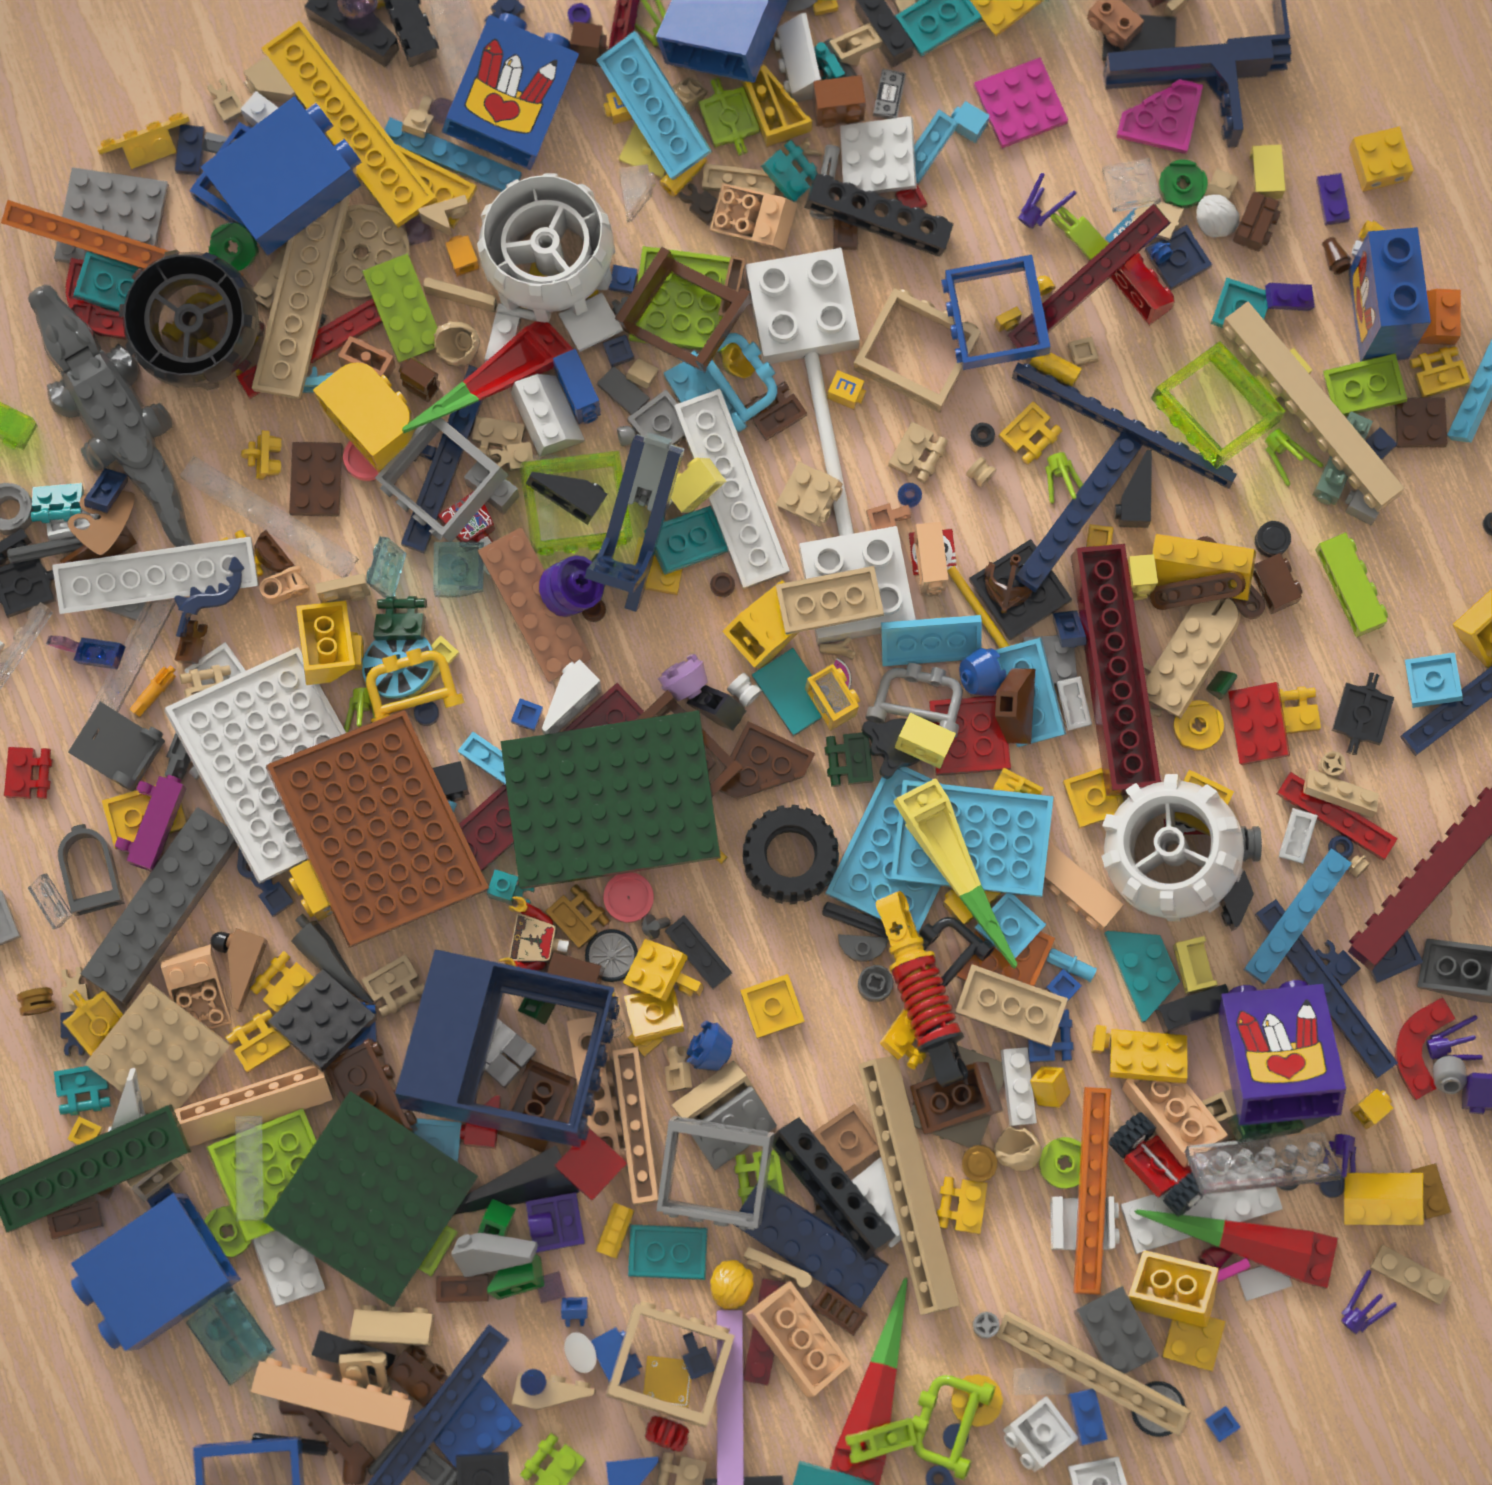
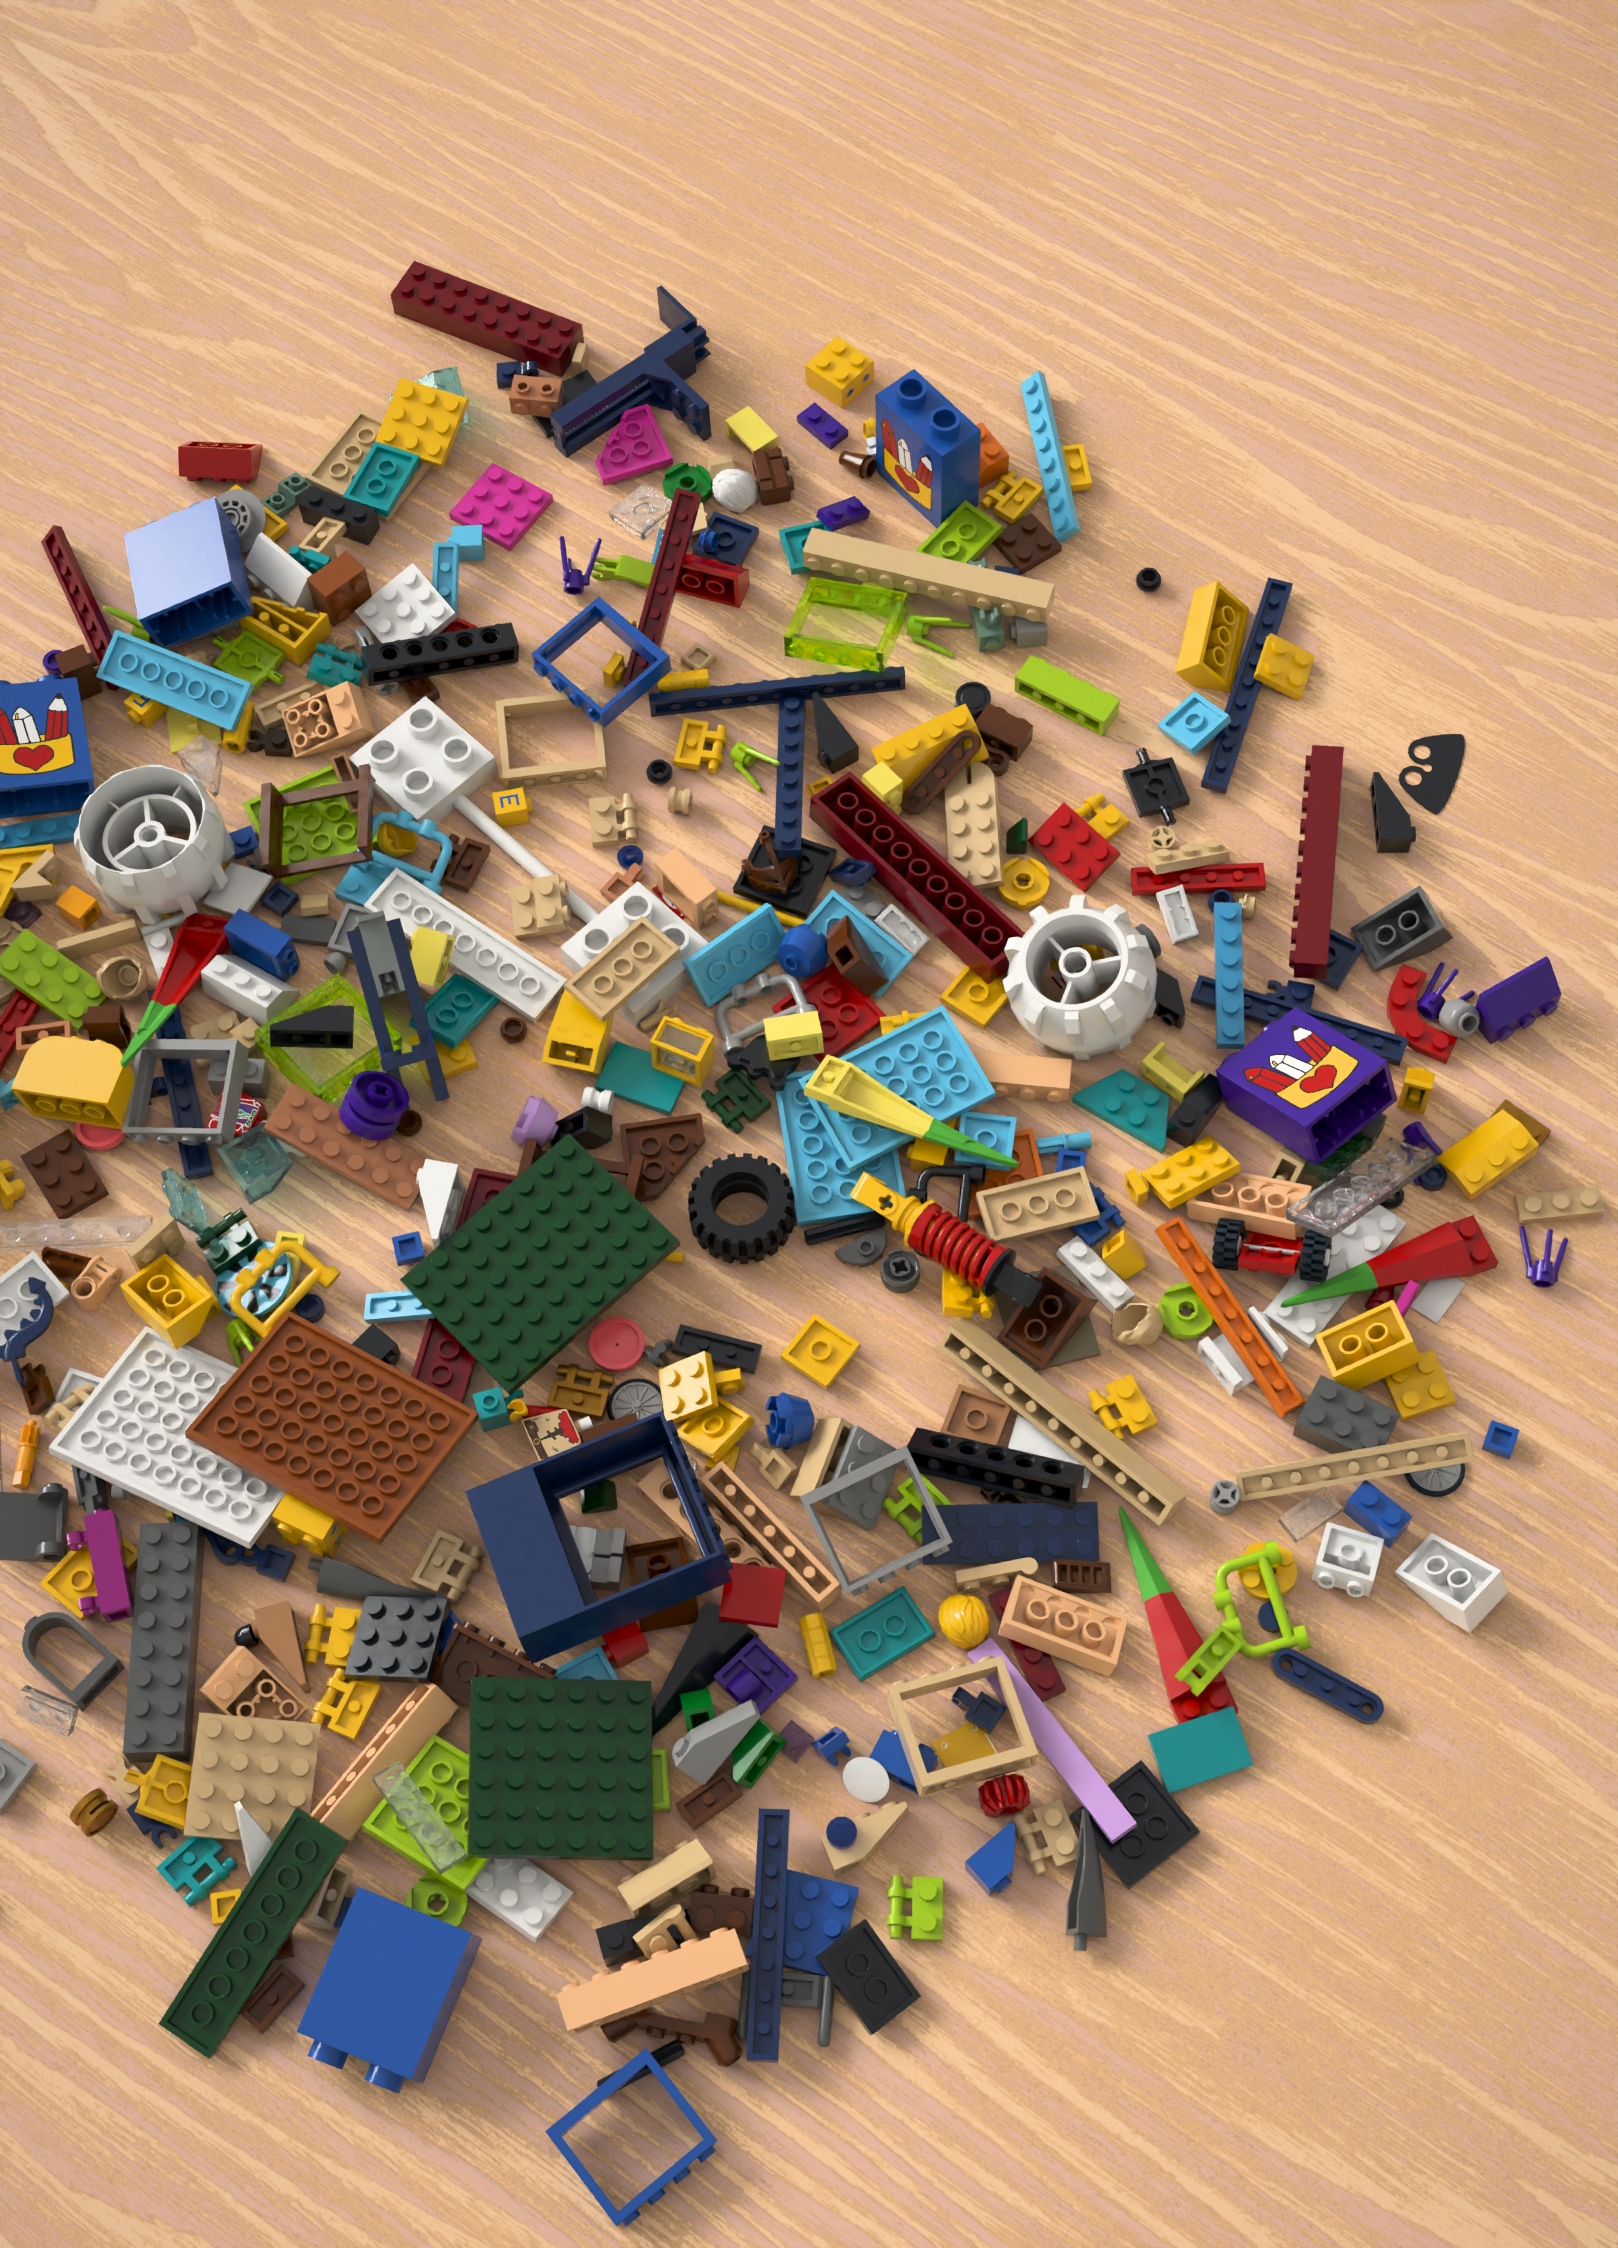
camera: 30 degrees left, 15 degrees down
clear light blue slope [186,1287,276,1385] -> none
tile [873,69,906,119] -> none
pearl gold wheel [962,1145,997,1182] -> none

